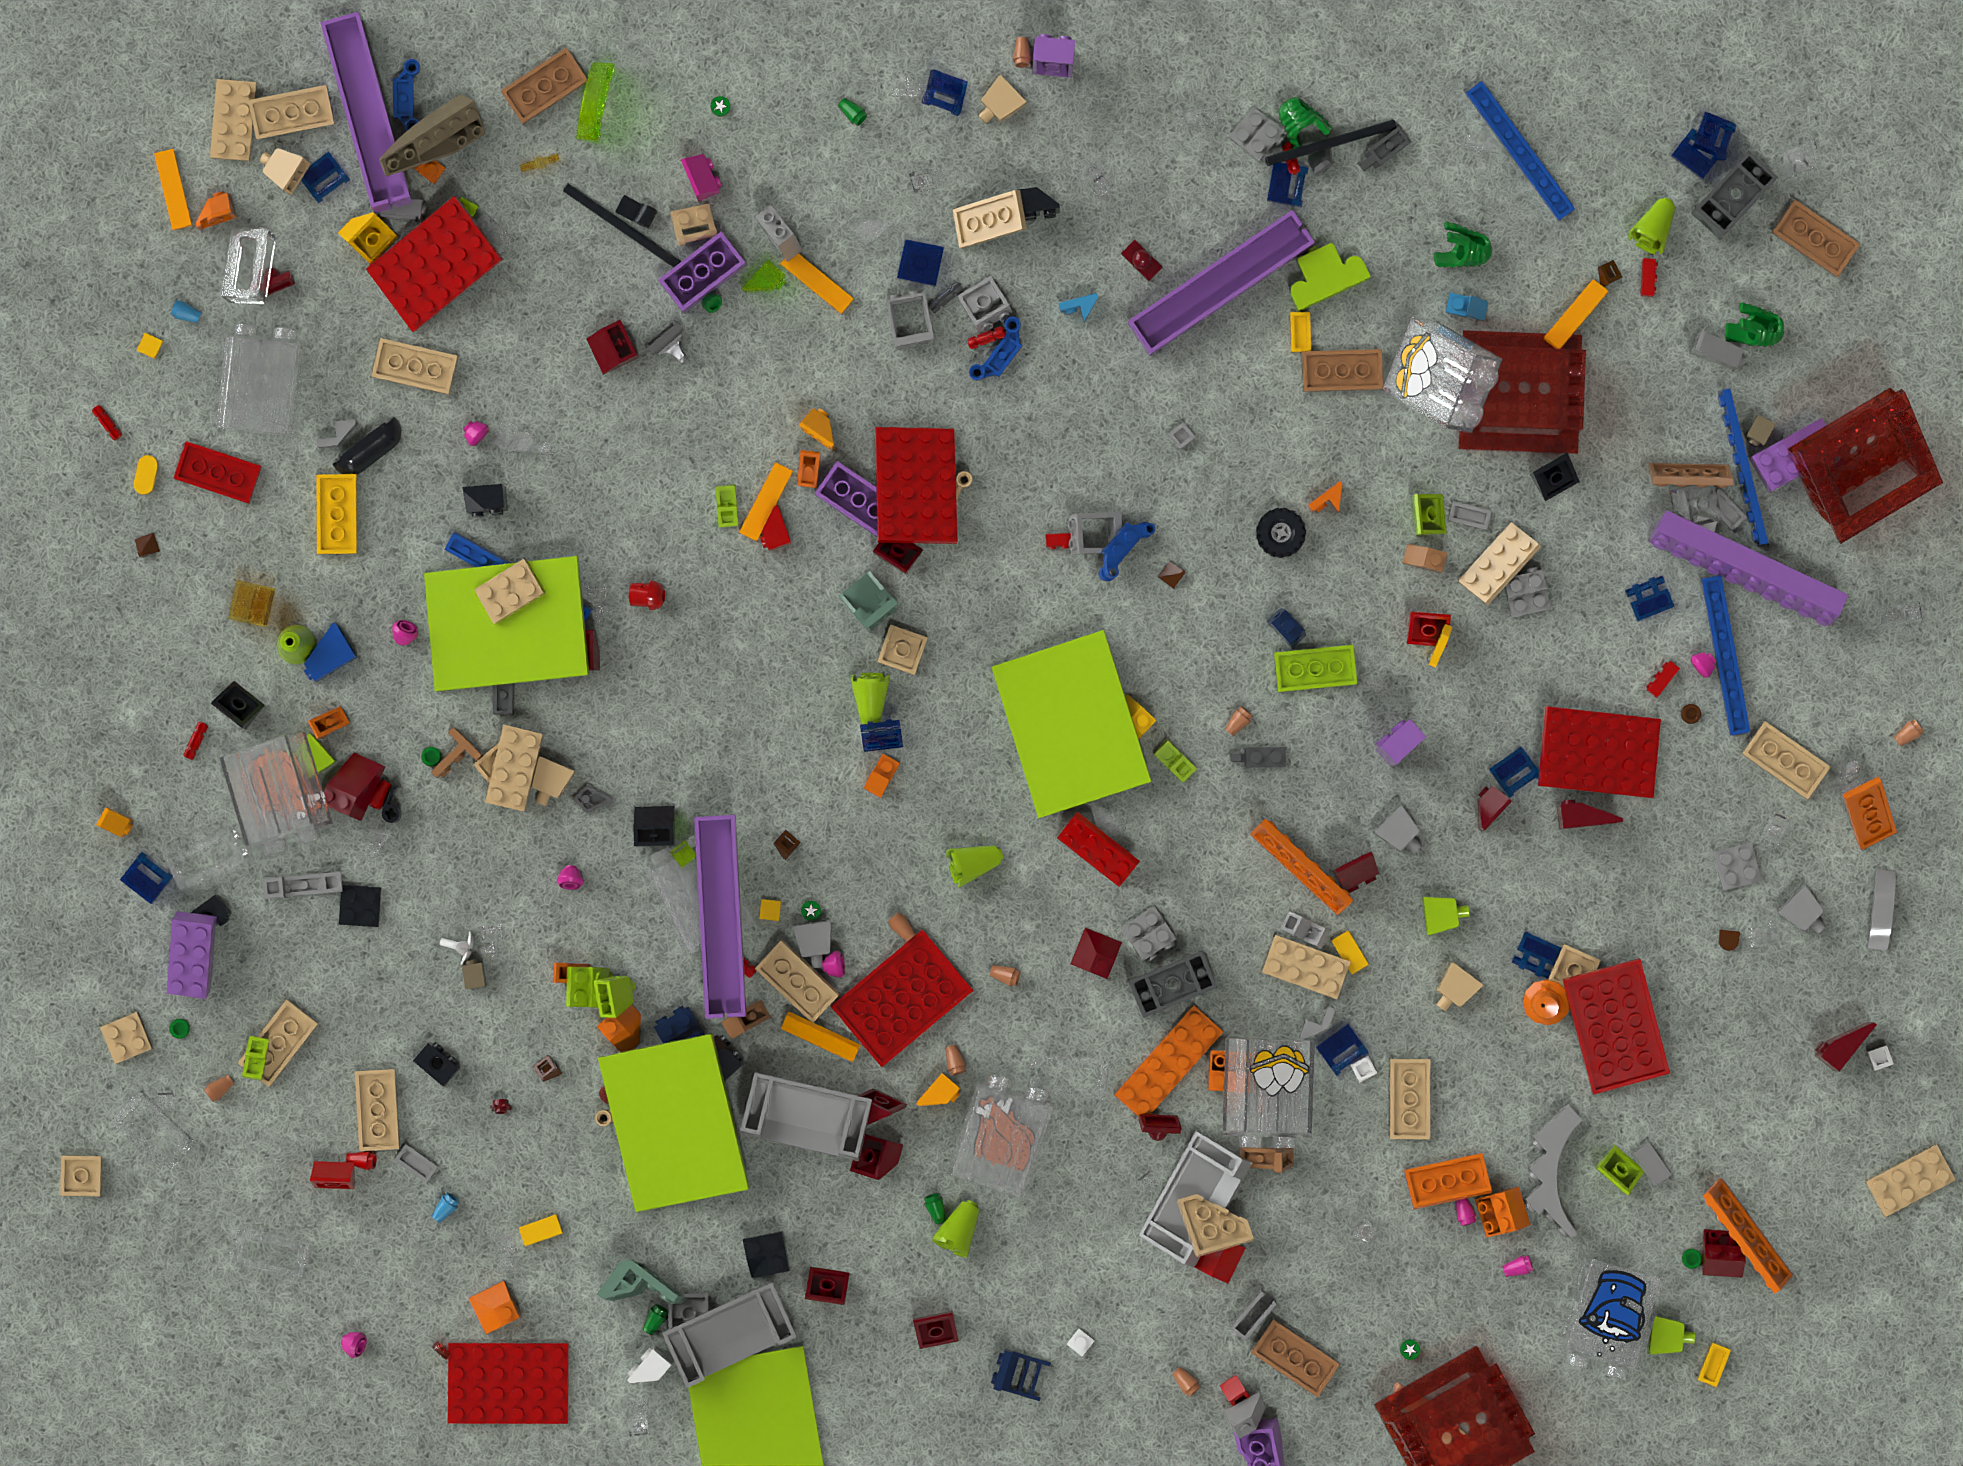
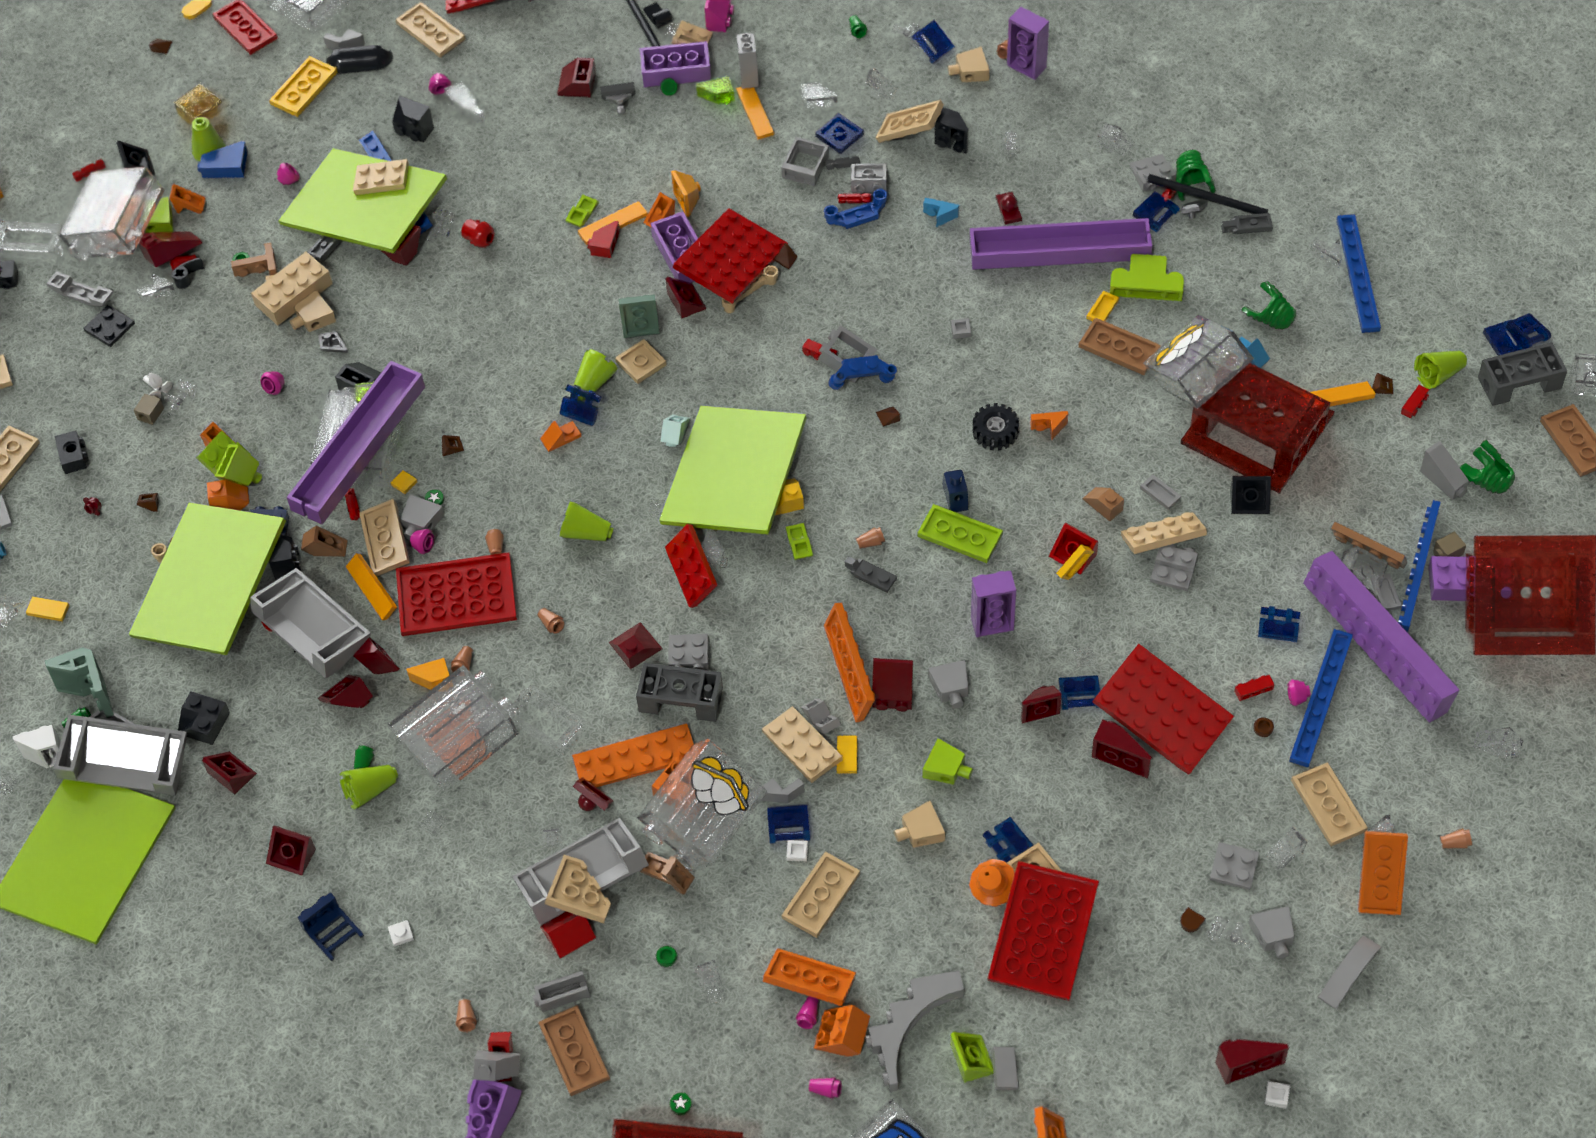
camera: 25 degrees right, 30 degrees down
lime slope [1412,494,1447,536] -> none
none -> green tile [656,946,677,967]
none -> light aqua slope [660,414,690,447]
none -> reddish brown slope [774,243,798,269]

